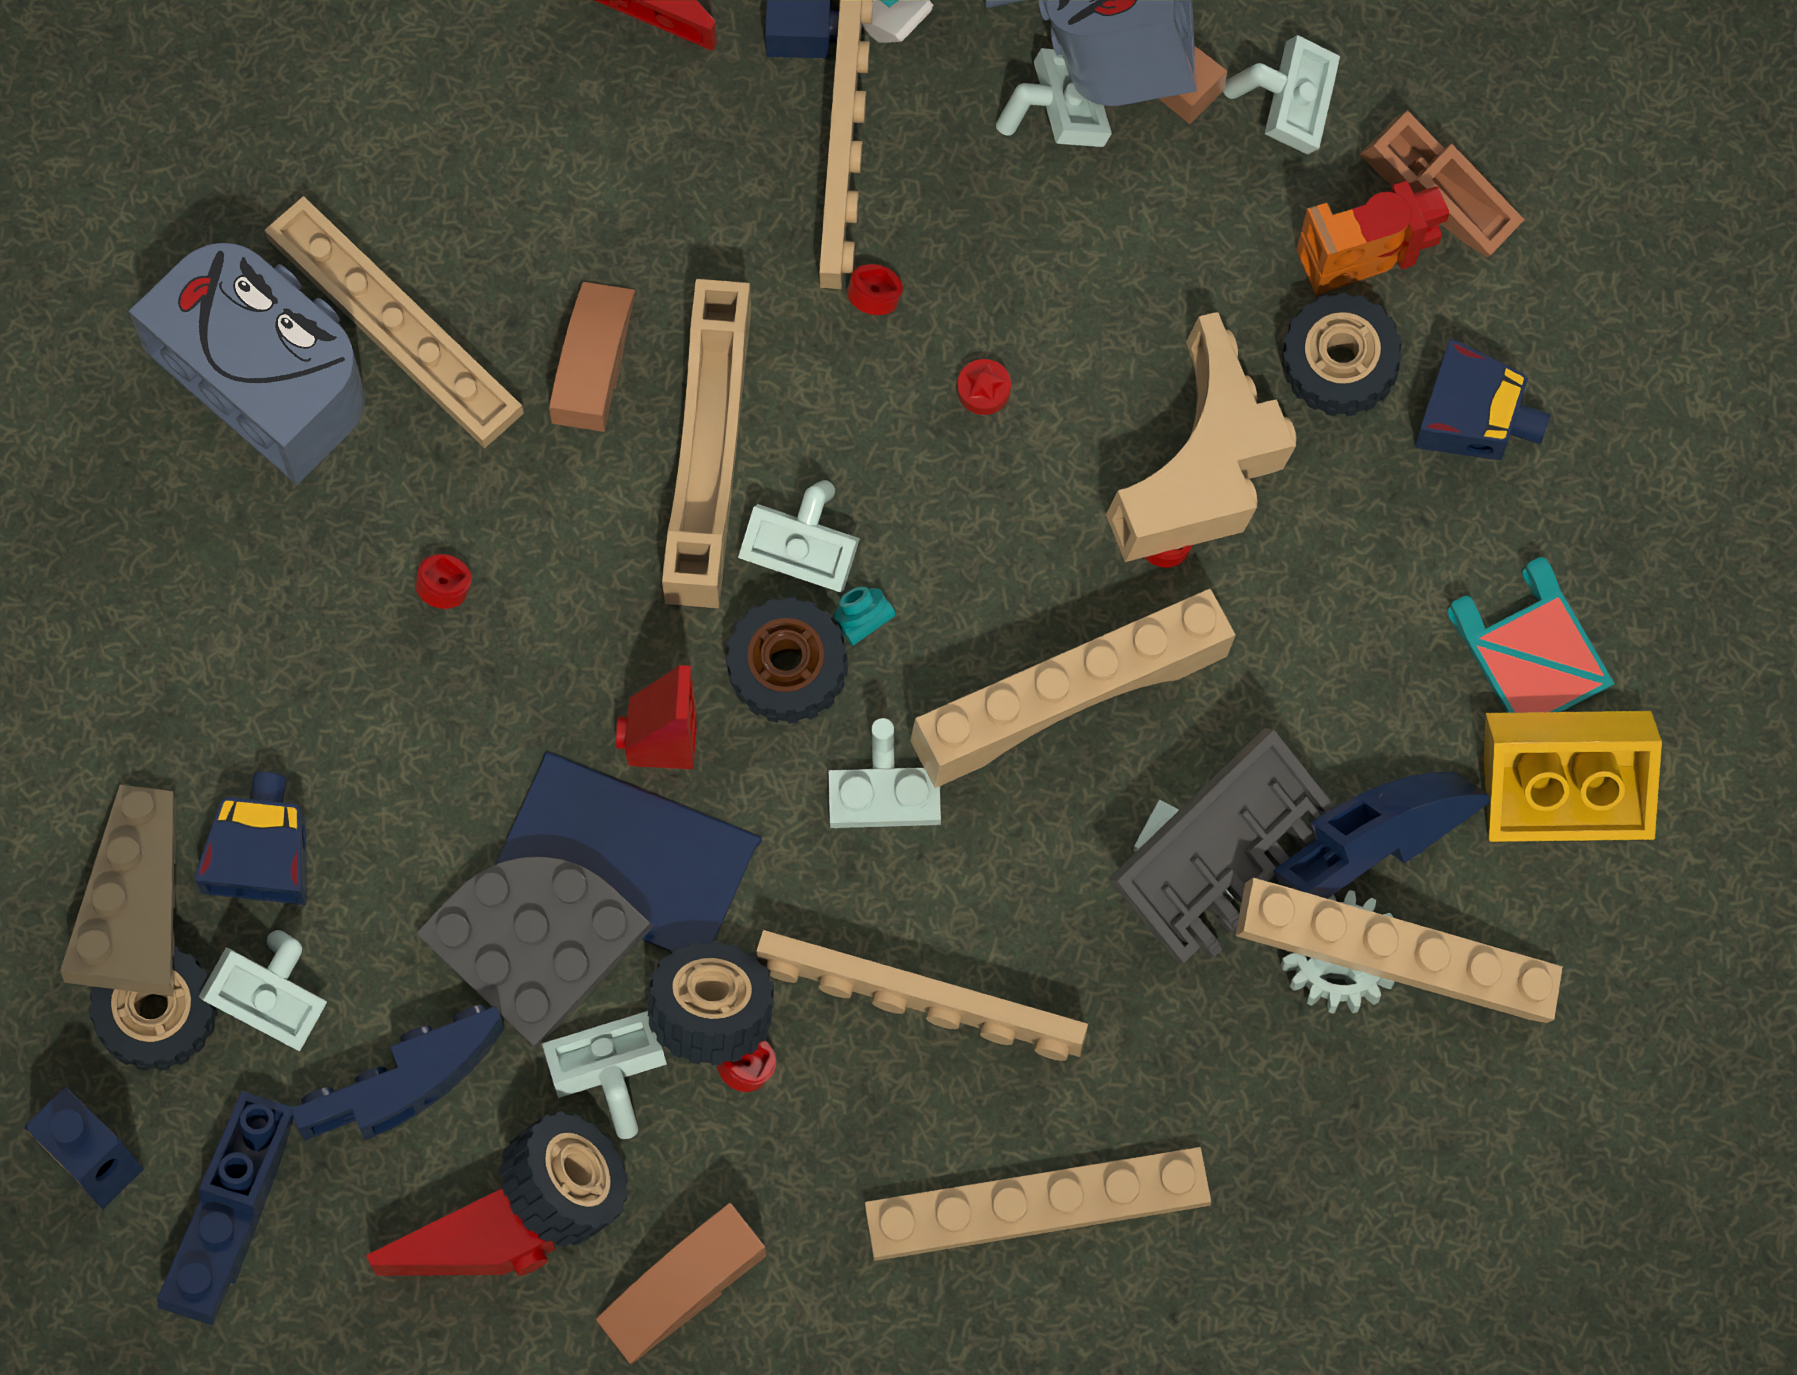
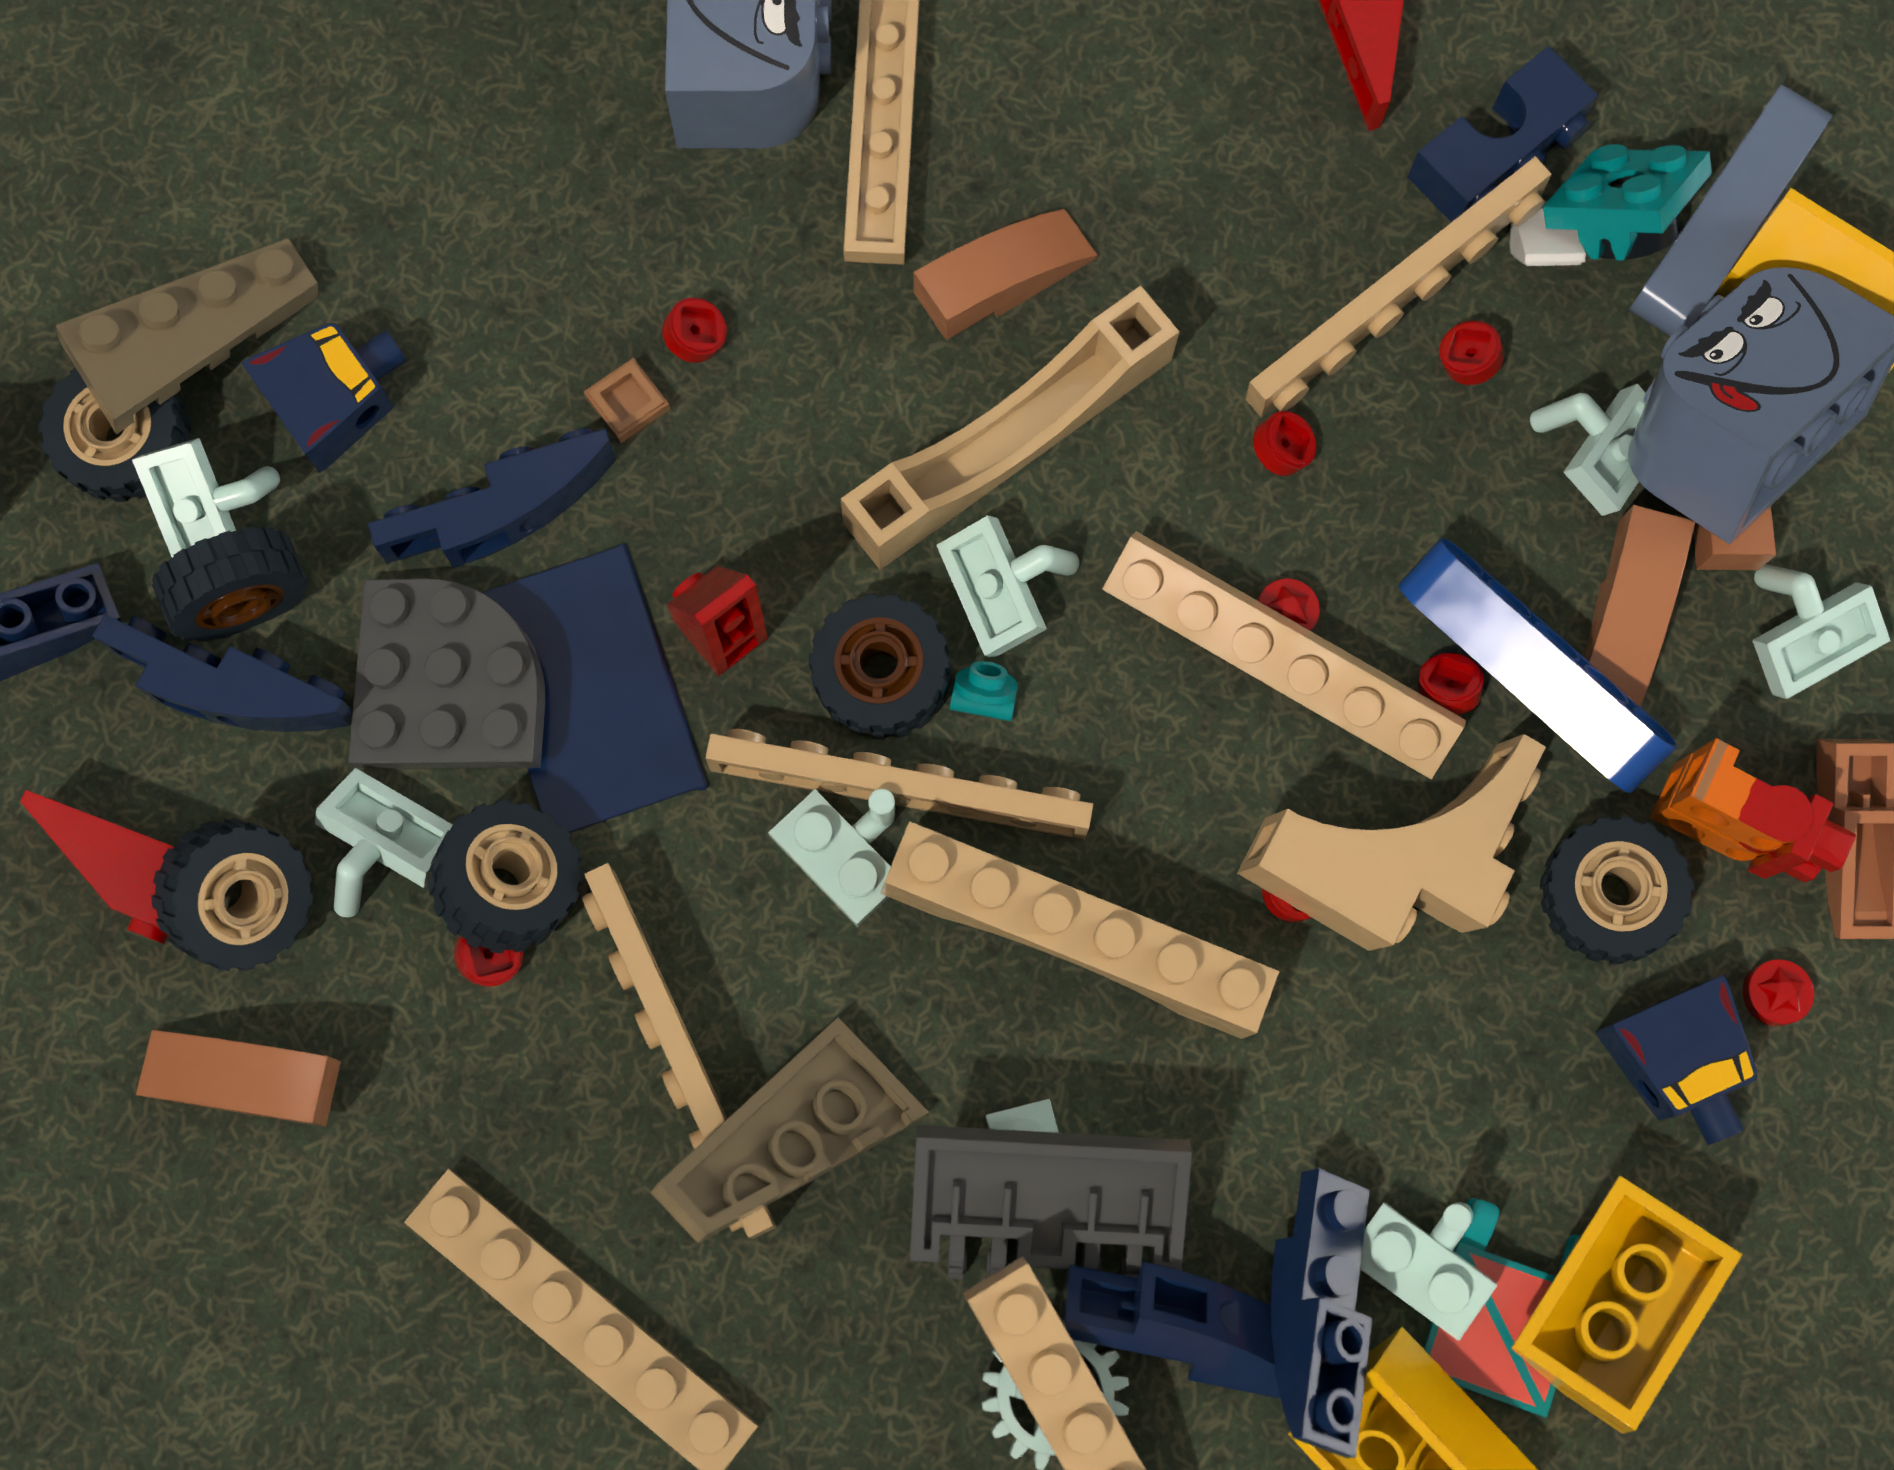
camera: 45 degrees right, 5 degrees up
none -> black wheel [152,527,309,641]
none -> dark blue slope [368,428,616,568]
none -> medium nougat tile [583,358,670,444]
none -> dark tan wing [650,1017,929,1243]
none -> tan plate [705,729,1093,840]
none -> tan plate [1102,531,1467,779]
none -> dark blue slope [1270,1168,1372,1458]
none -> light aqua plate [1360,1202,1498,1341]
none -> beam [1398,537,1678,793]
none -> red tile [1418,653,1484,715]
none -> red tile [1439,321,1504,385]
none -> yellow slope [1511,1176,1743,1434]
none -> nougat slope [1584,505,1695,707]
none -> red tile [1742,959,1814,1026]

